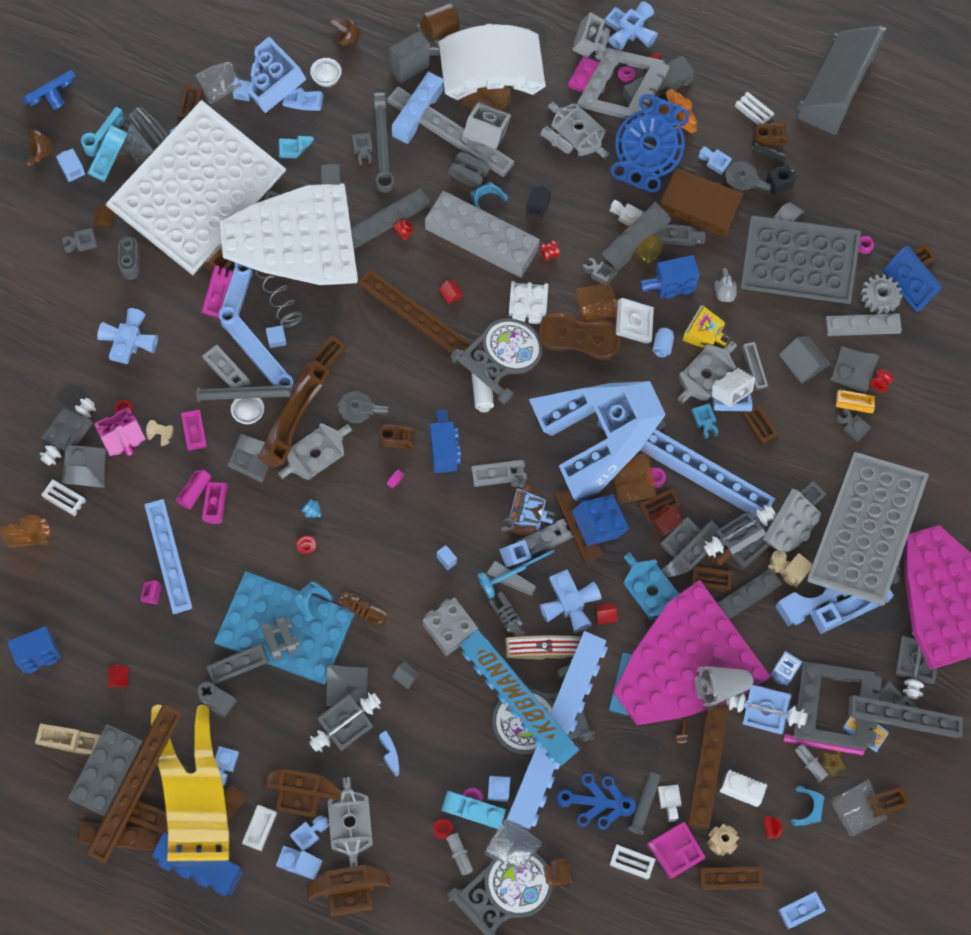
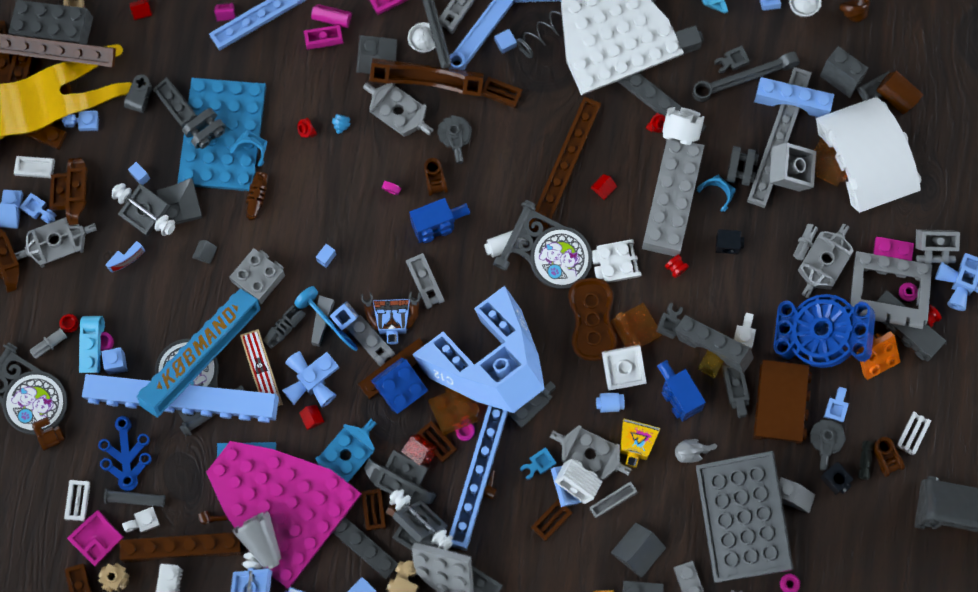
camera: 80 degrees right, 5 degrees up
clear plate [485,819,541,871] -> none
none -> light blue piece [128,162,150,185]
none -> white brick [662,107,704,145]

